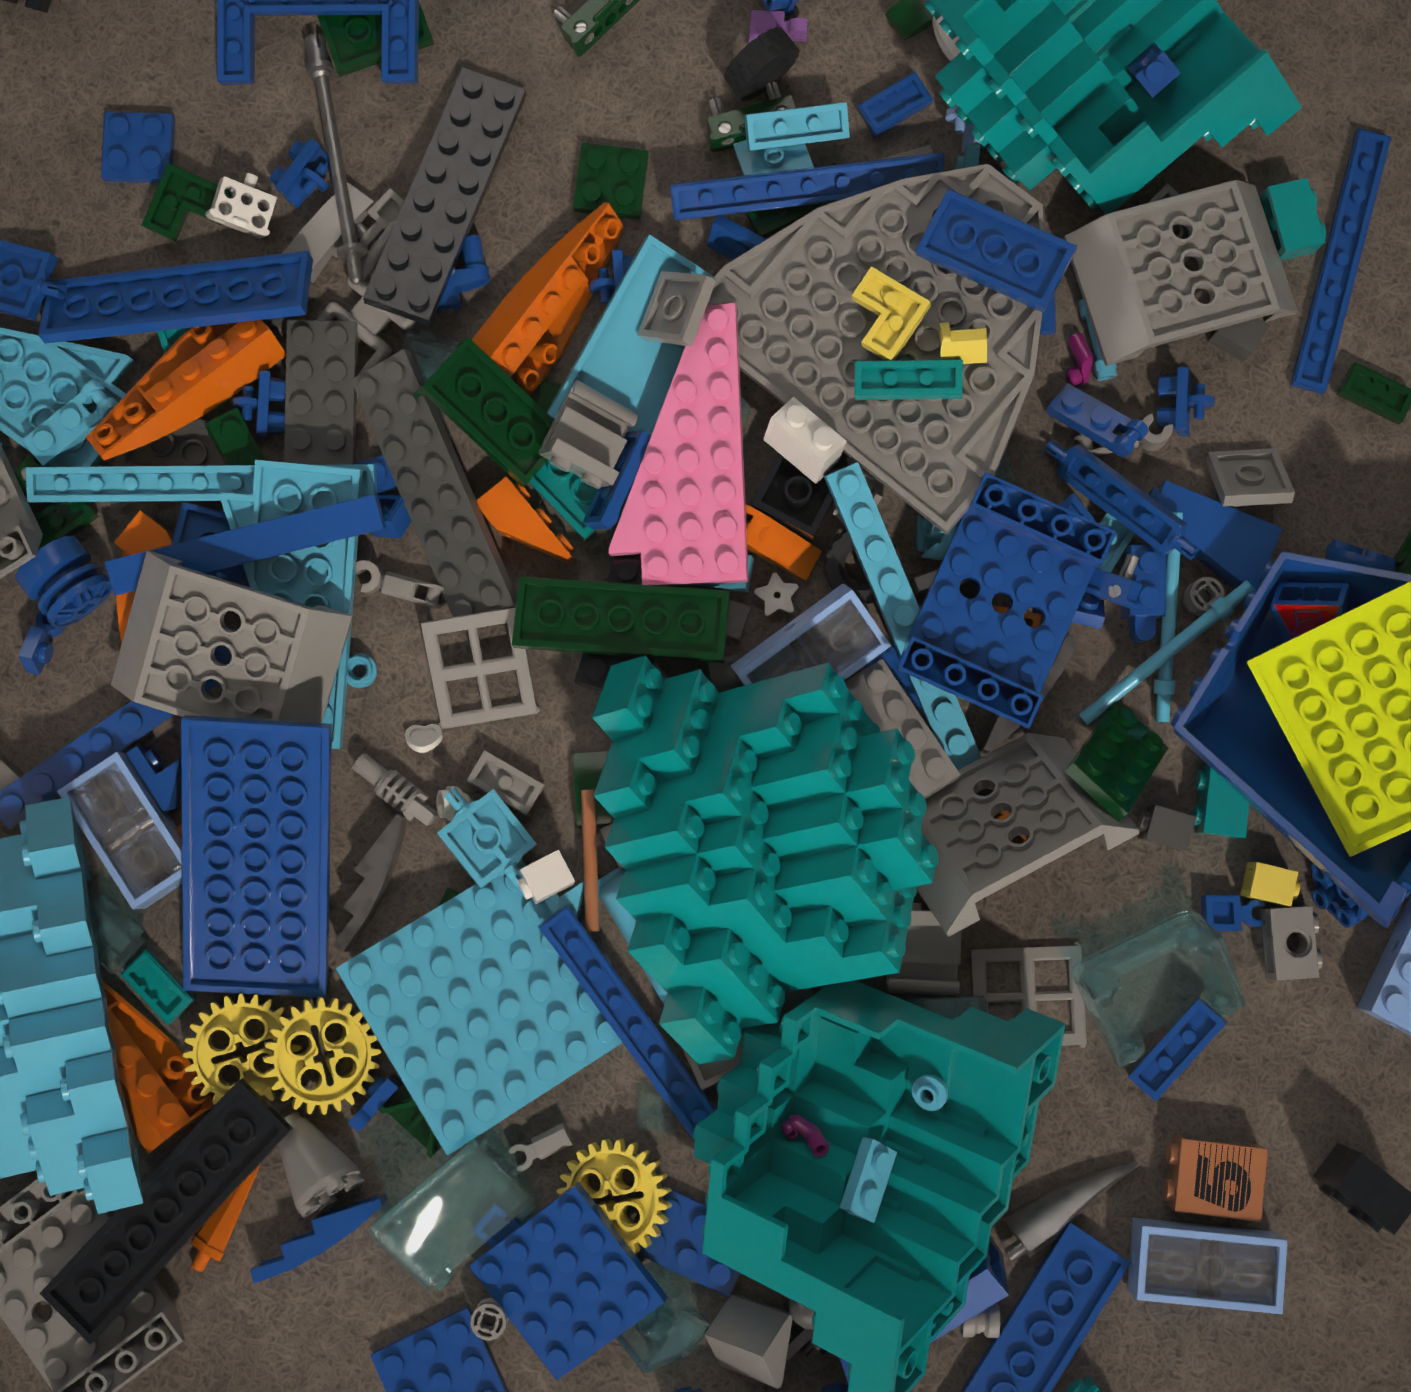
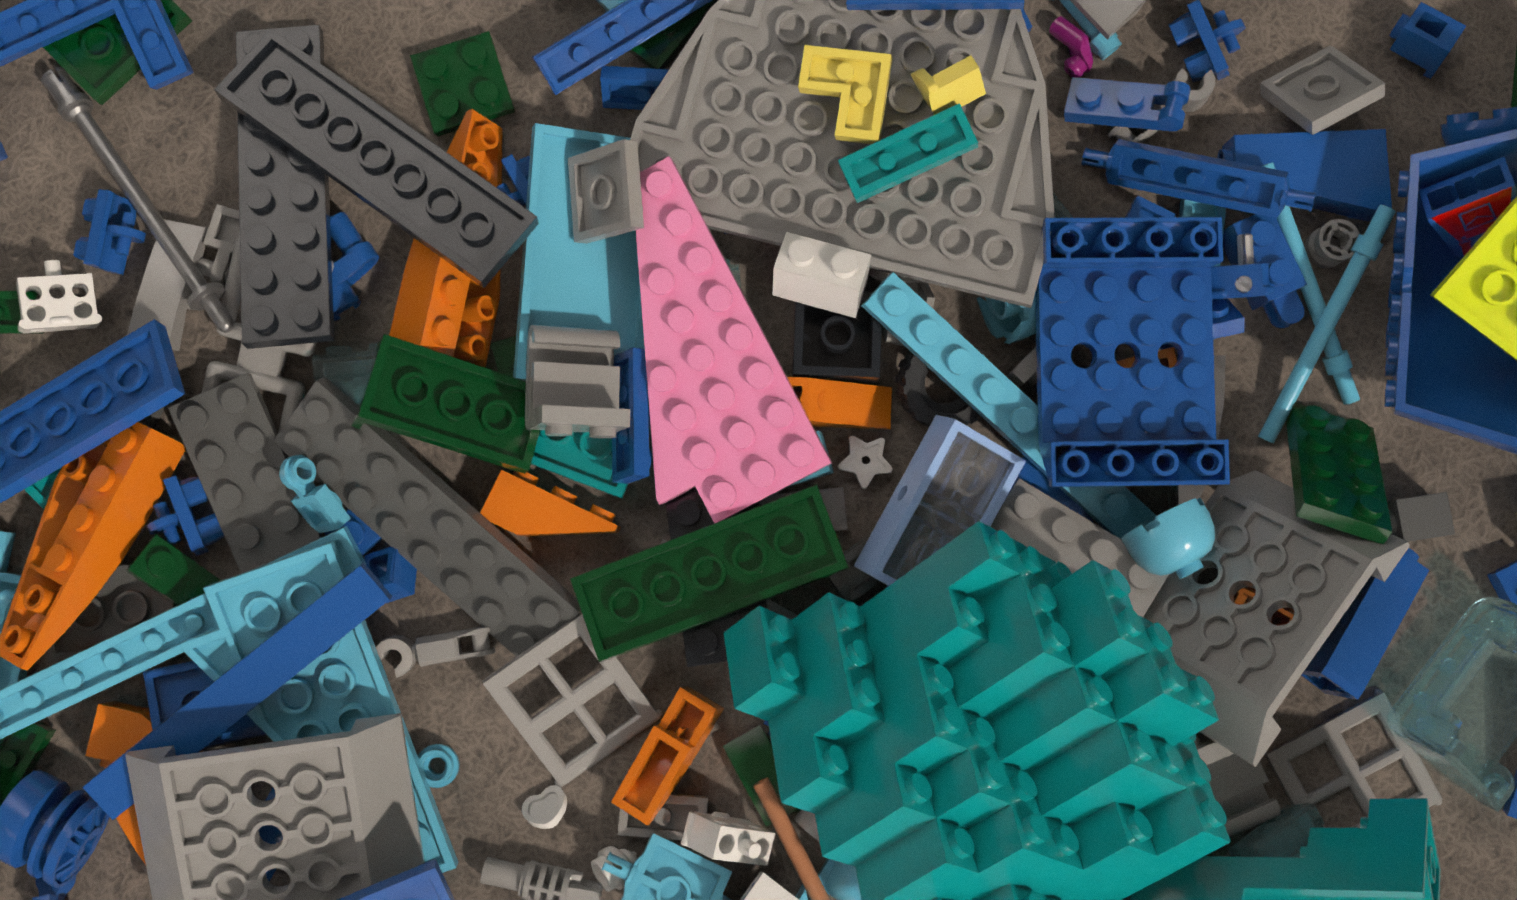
camera: 30 degrees left, 0 degrees up
teal brick [1191,763,1249,838] -> none
none -> black plate [214,29,539,288]
none -> medium azure plate [279,455,351,533]
none -> orange slope [611,686,724,826]
none -> white piece [681,811,775,866]
none -> medium azure cylinder [1121,498,1215,579]
none -> blue slope [1301,548,1429,700]
none -> blue brick [1389,2,1466,79]

